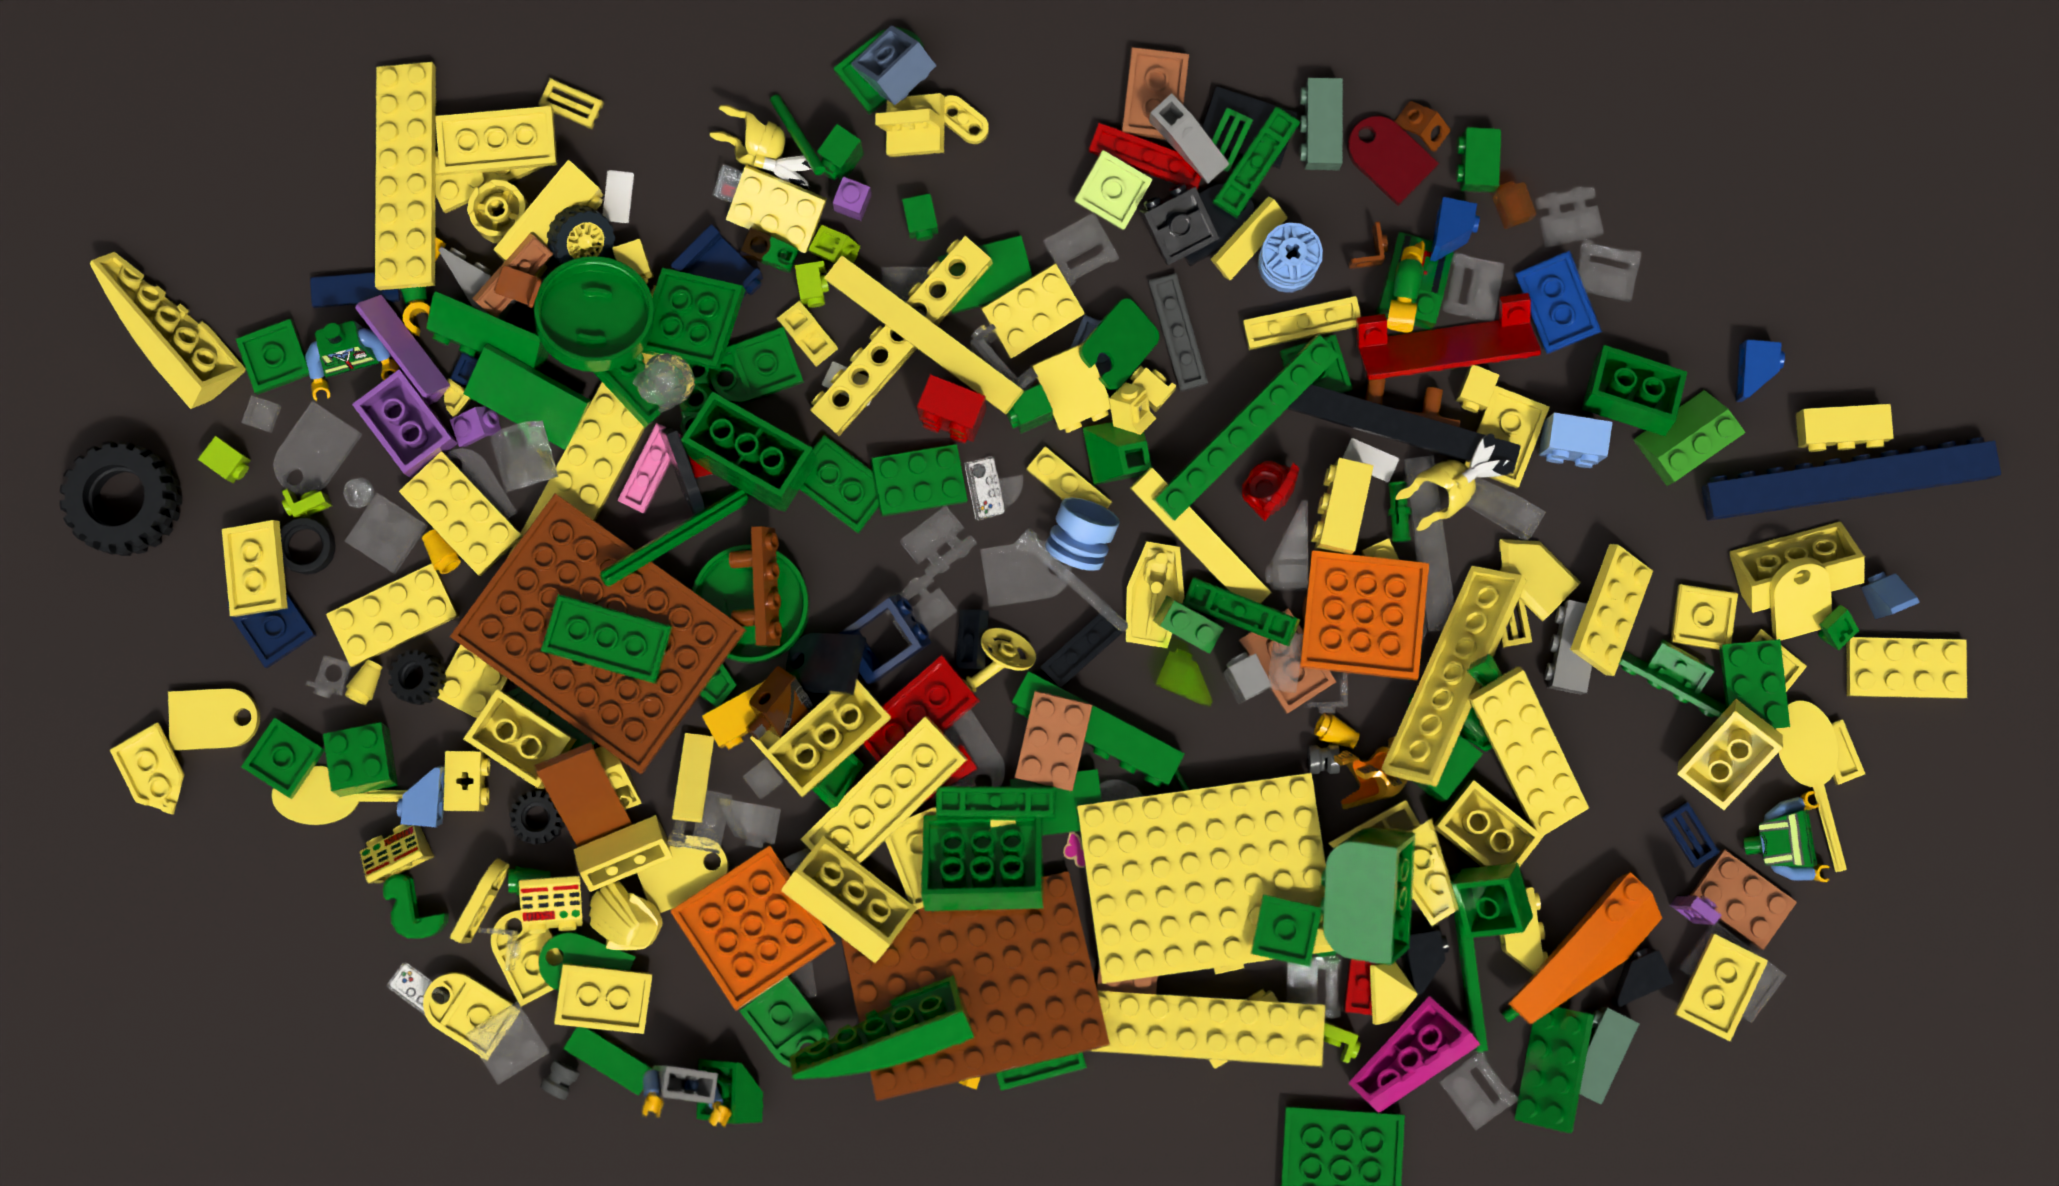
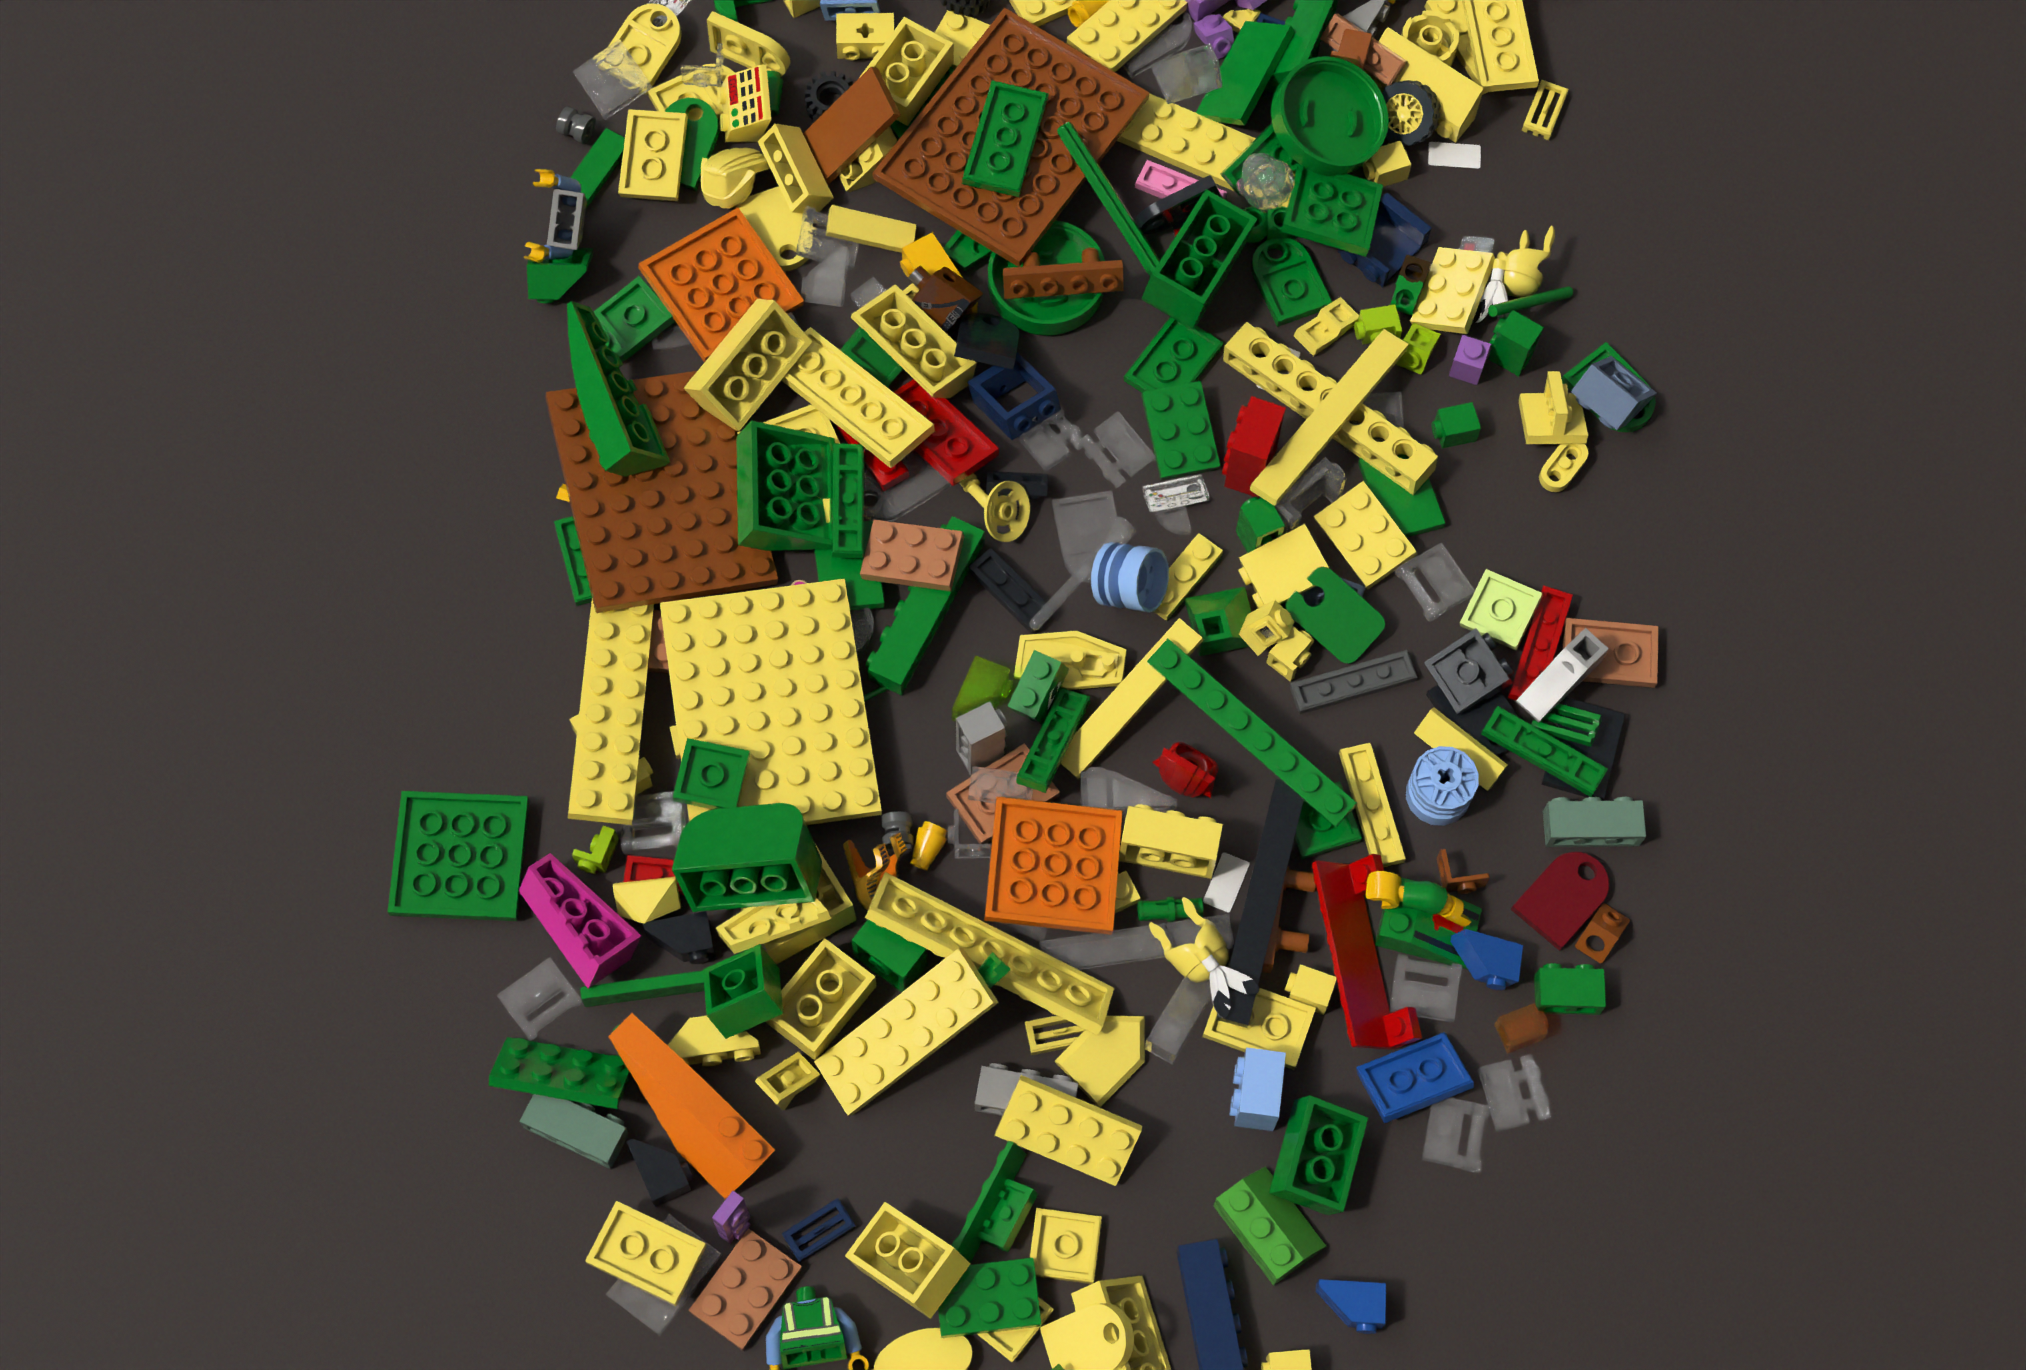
camera: 90 degrees right, 15 degrees down
none -> light yellow slope [755,1051,820,1110]

